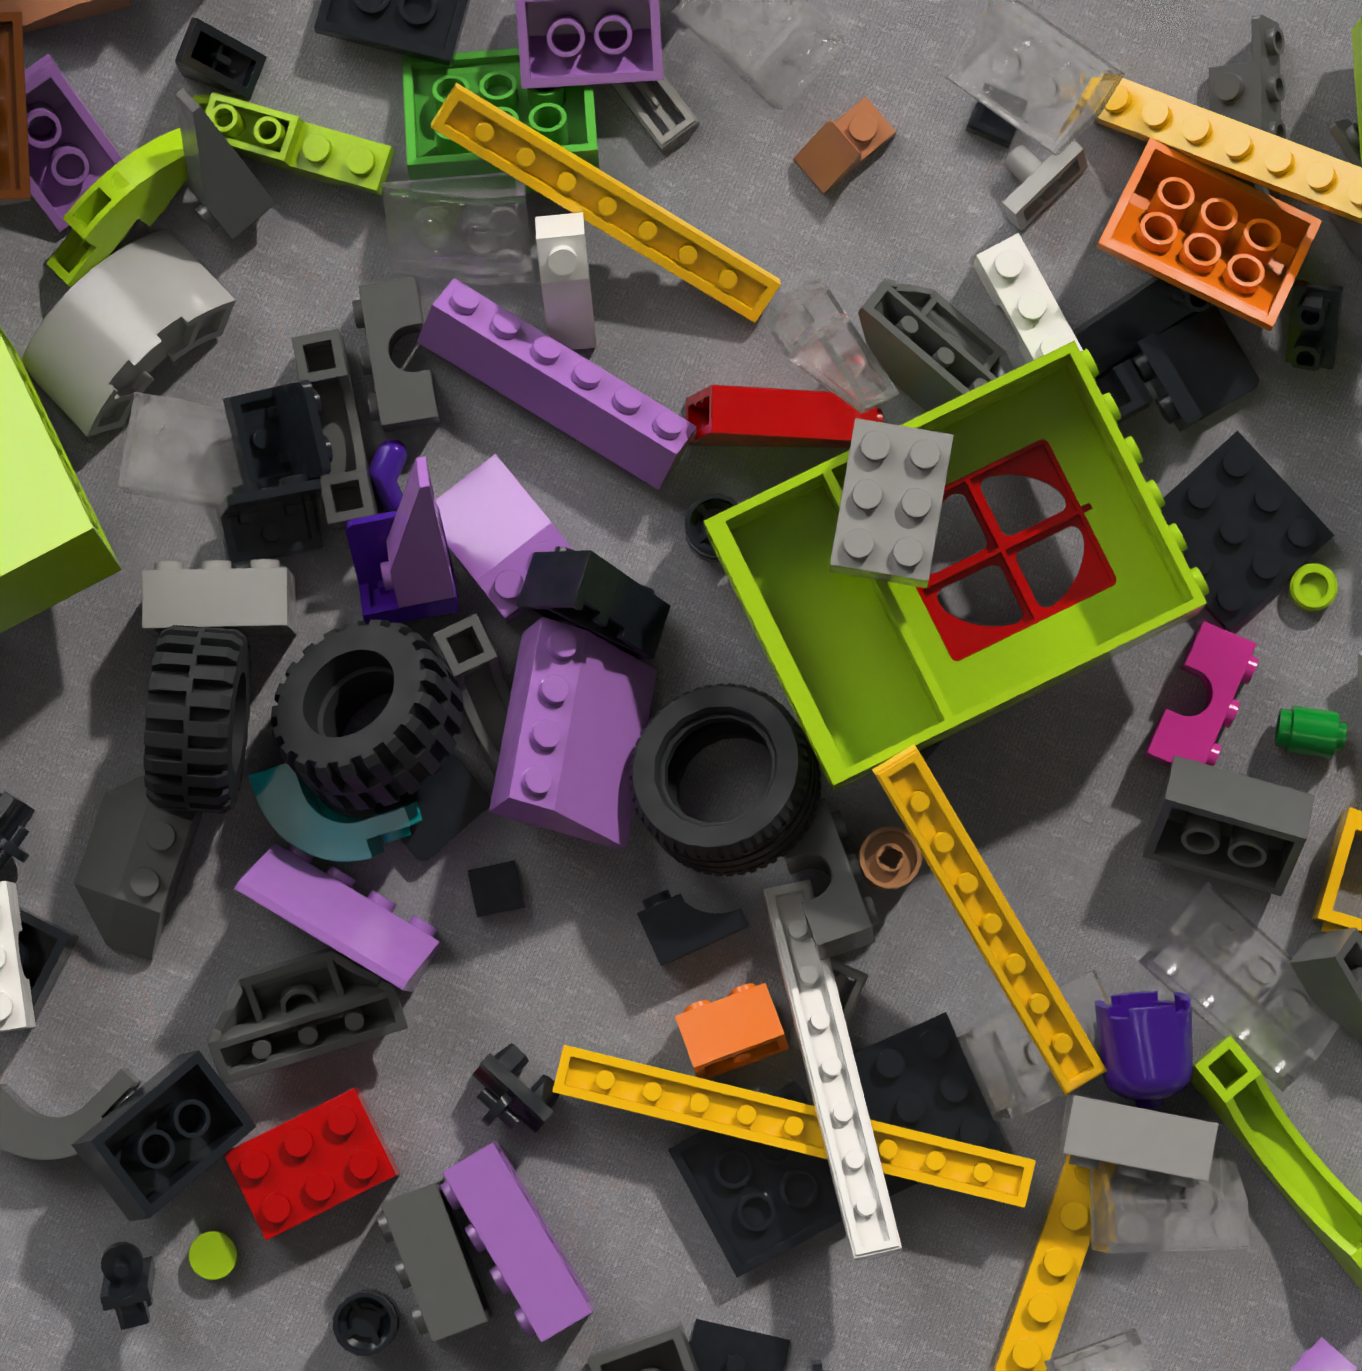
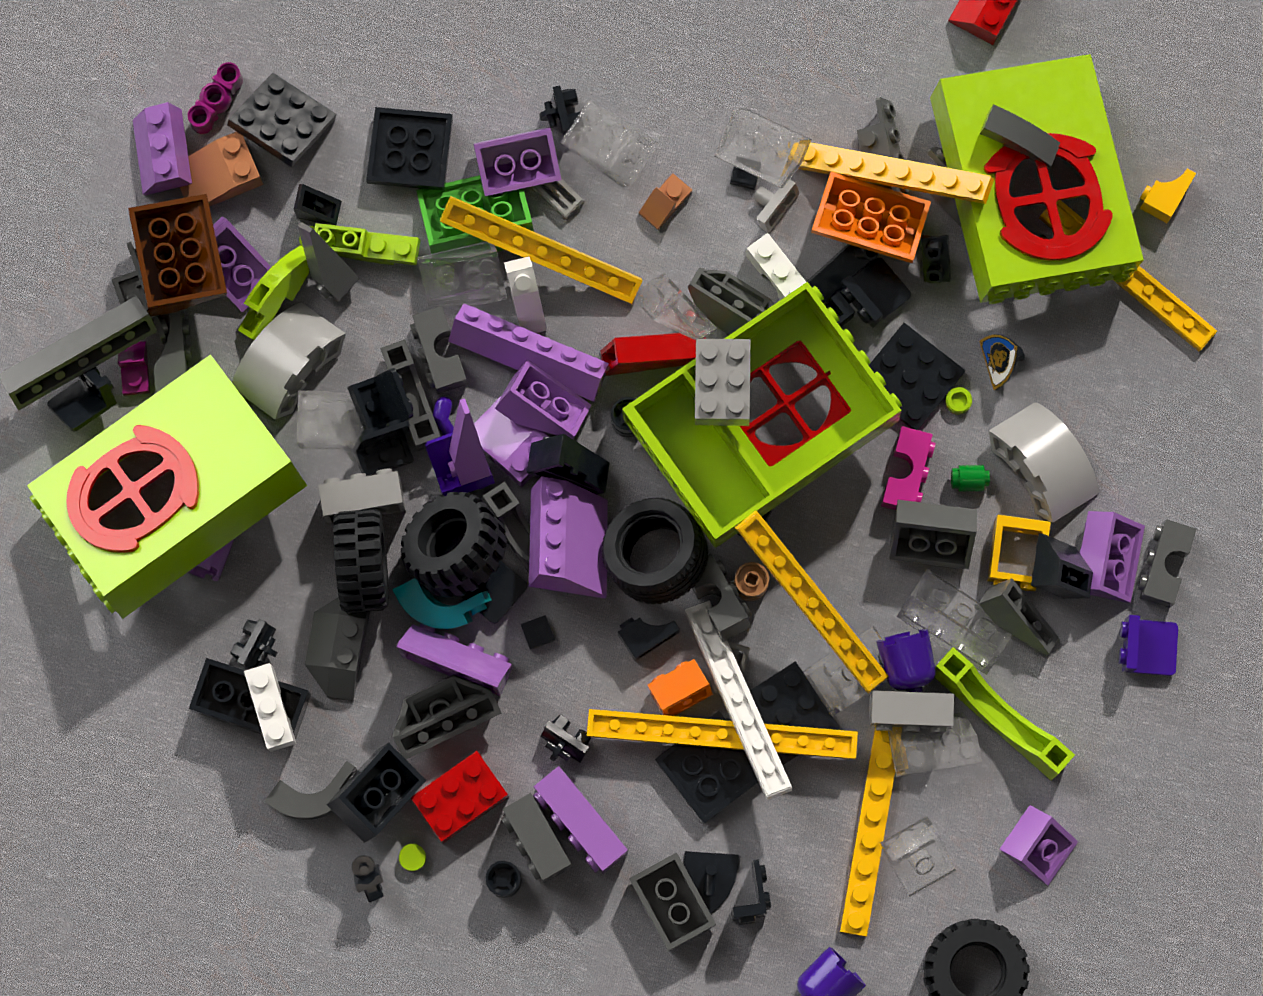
camera: 15 degrees left, 5 degrees down
none -> medium lavender slope [495,359,591,439]

